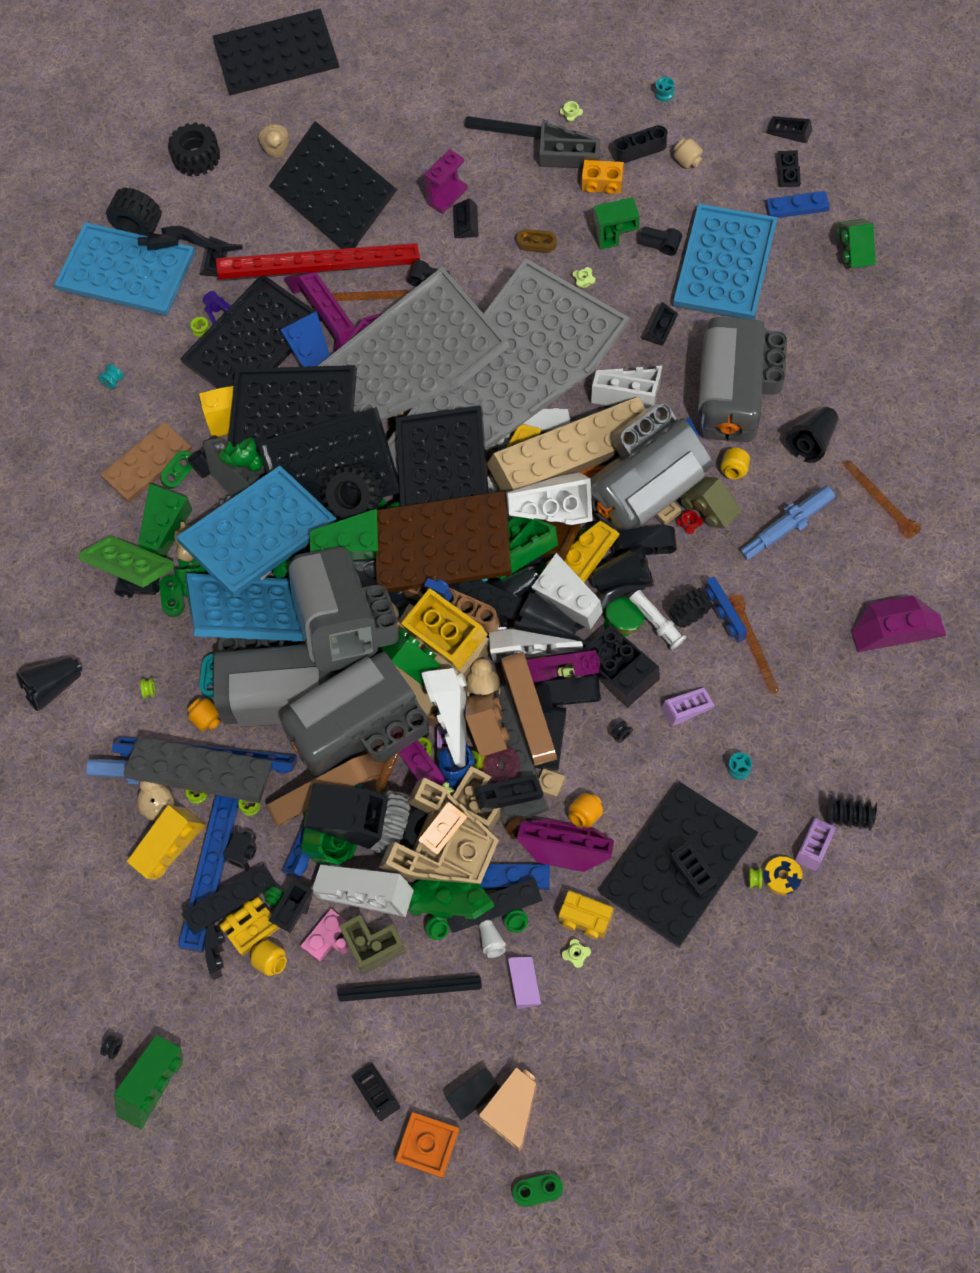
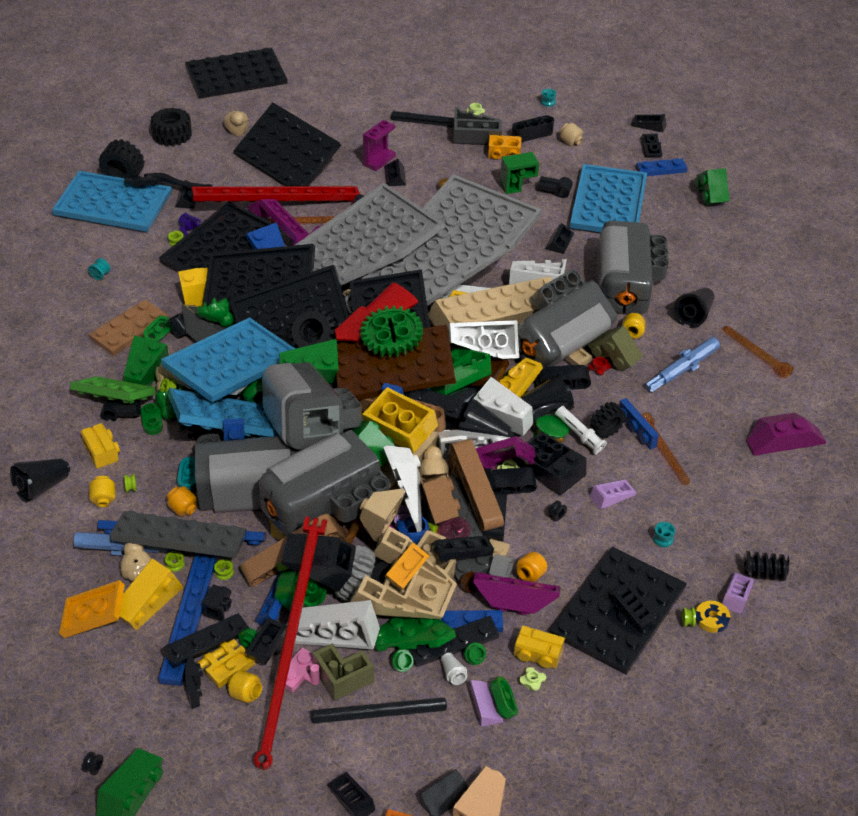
camera: 10 degrees left, 20 degrees down
none -> light orange plate [59,580,125,638]
none -> yellow brick [81,423,120,469]
none -> yellow head [89,476,116,507]
none -> lime bush [160,378,176,392]
none -> blue plate [223,418,244,440]
none -> red hinge [254,516,327,771]
none -> red panel [335,283,418,342]
none -> green gear [360,305,423,358]
none -> tan slope [360,489,405,543]
none -> light grey slope [489,554,515,578]
none -> green plate [490,676,518,719]

